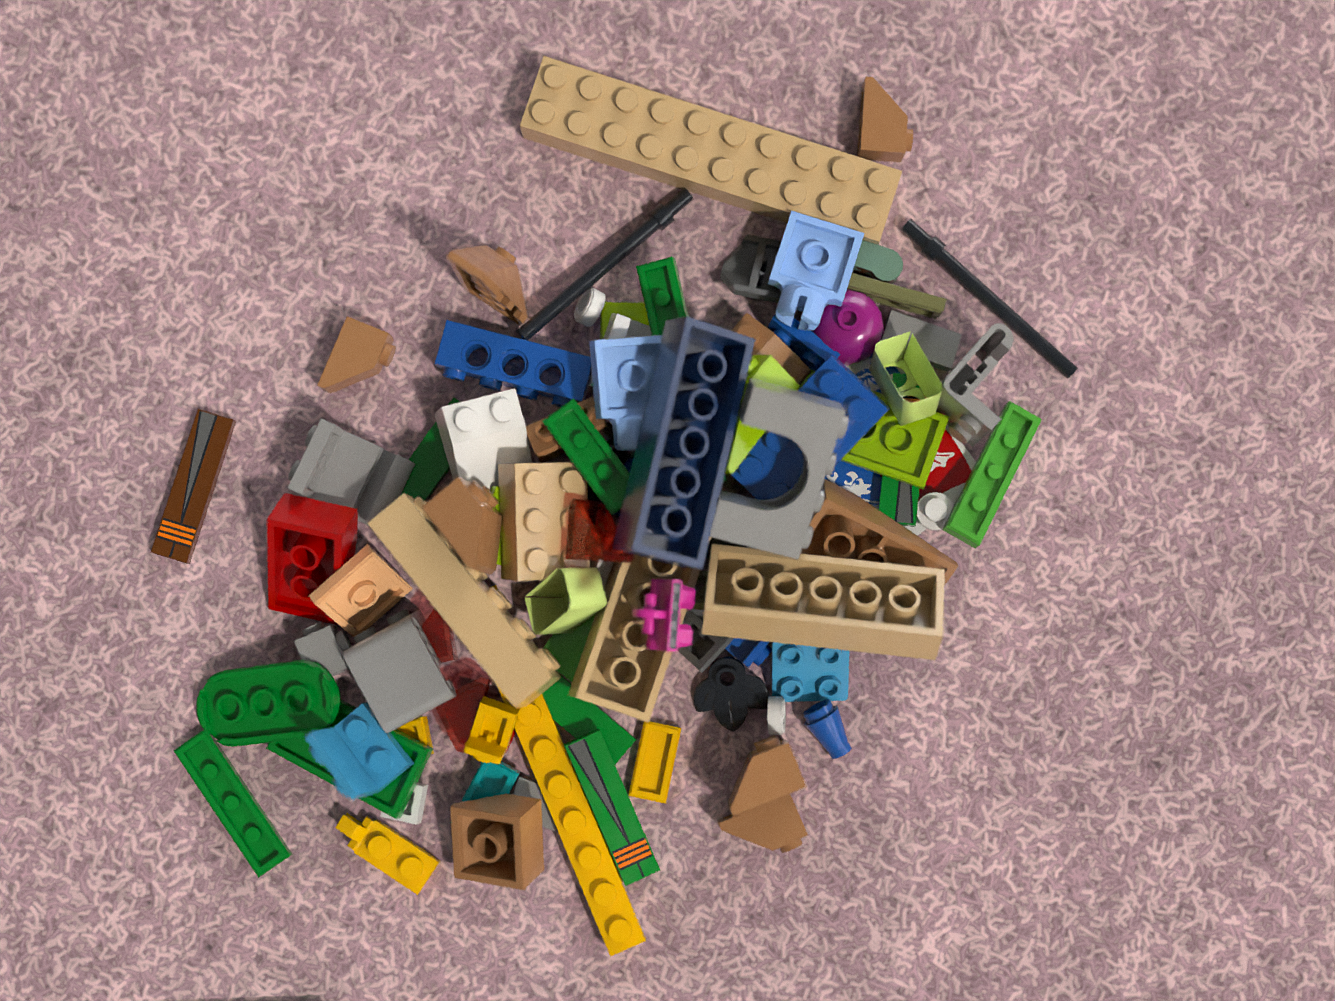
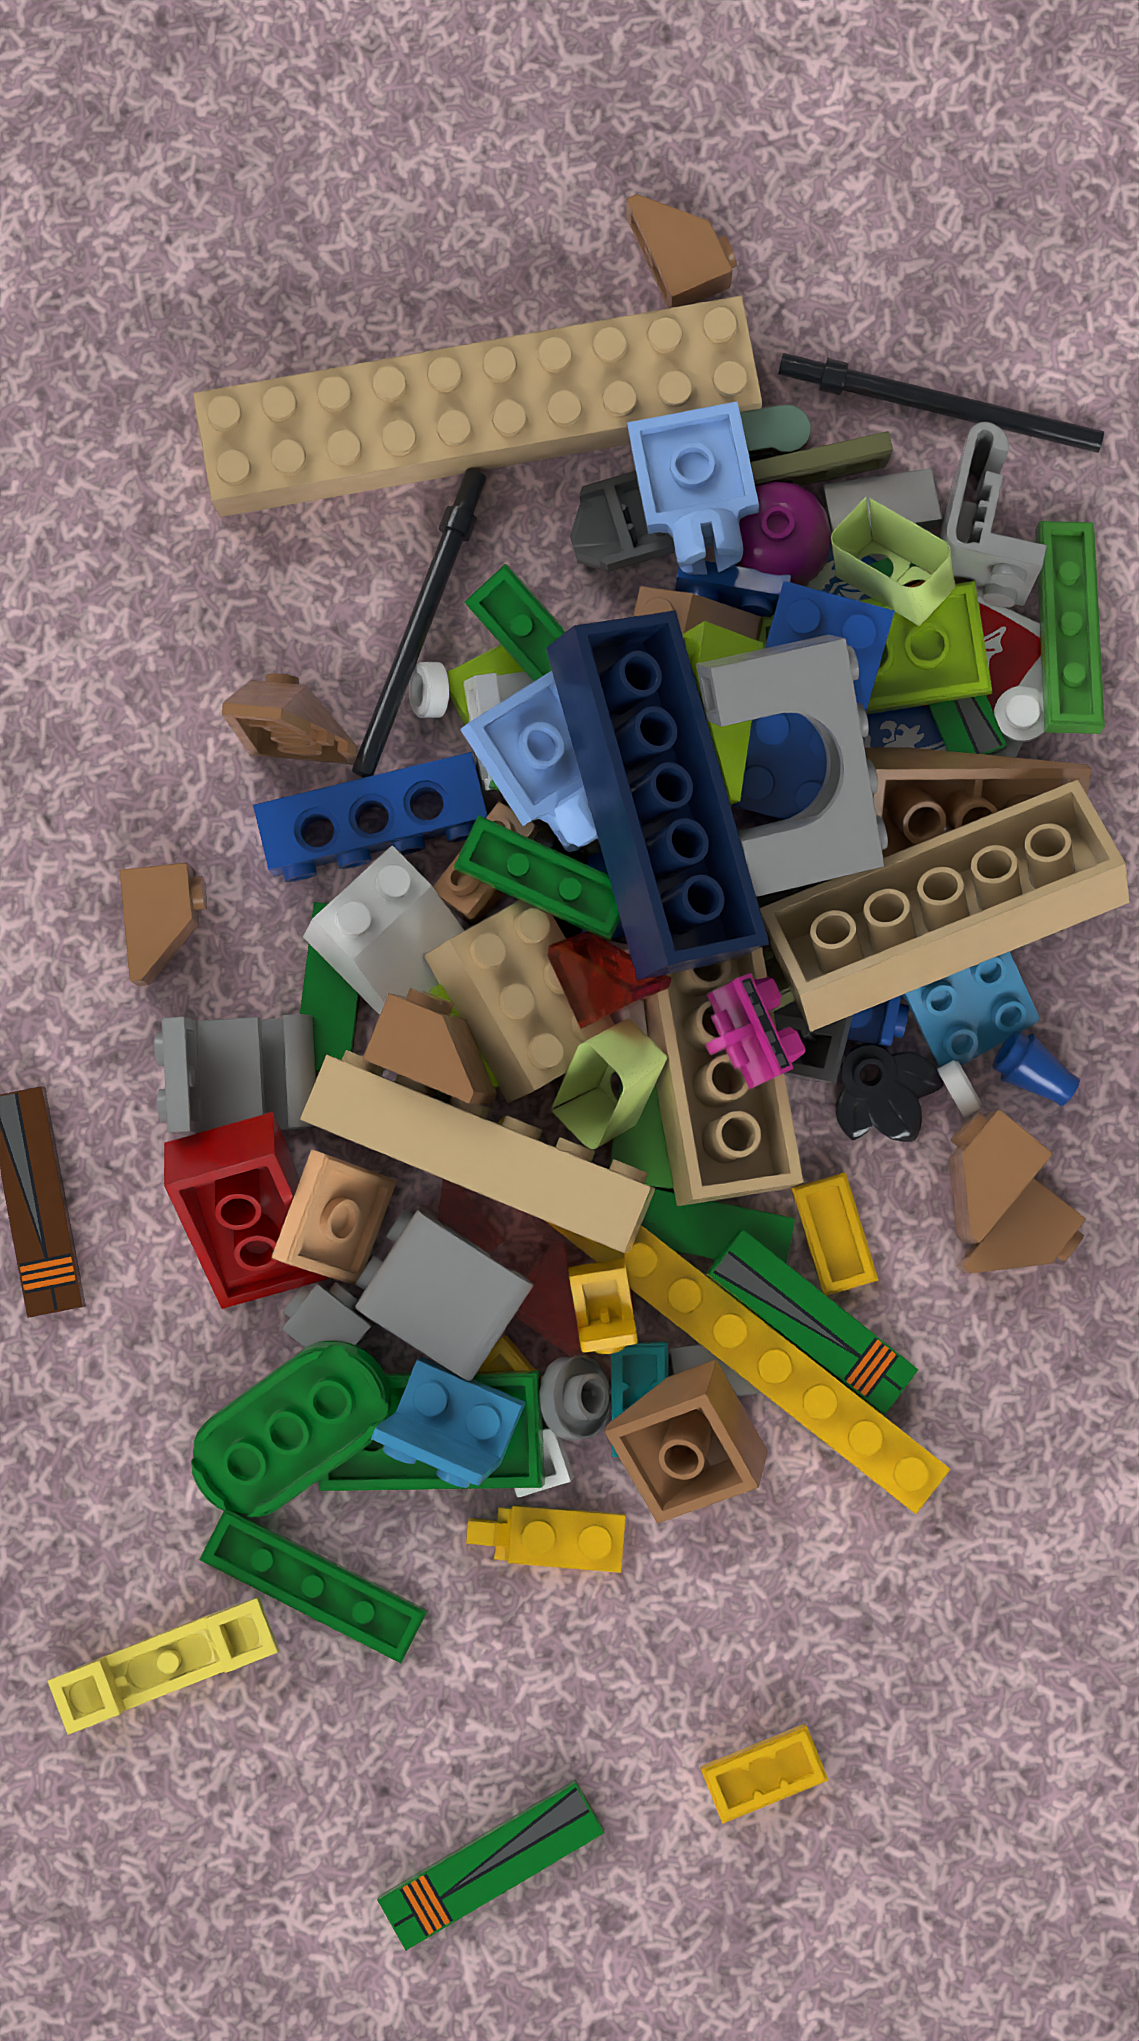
camera: 20 degrees left, 0 degrees up
none -> light yellow slope [47,1597,280,1735]
none -> light grey plate [539,1355,611,1440]

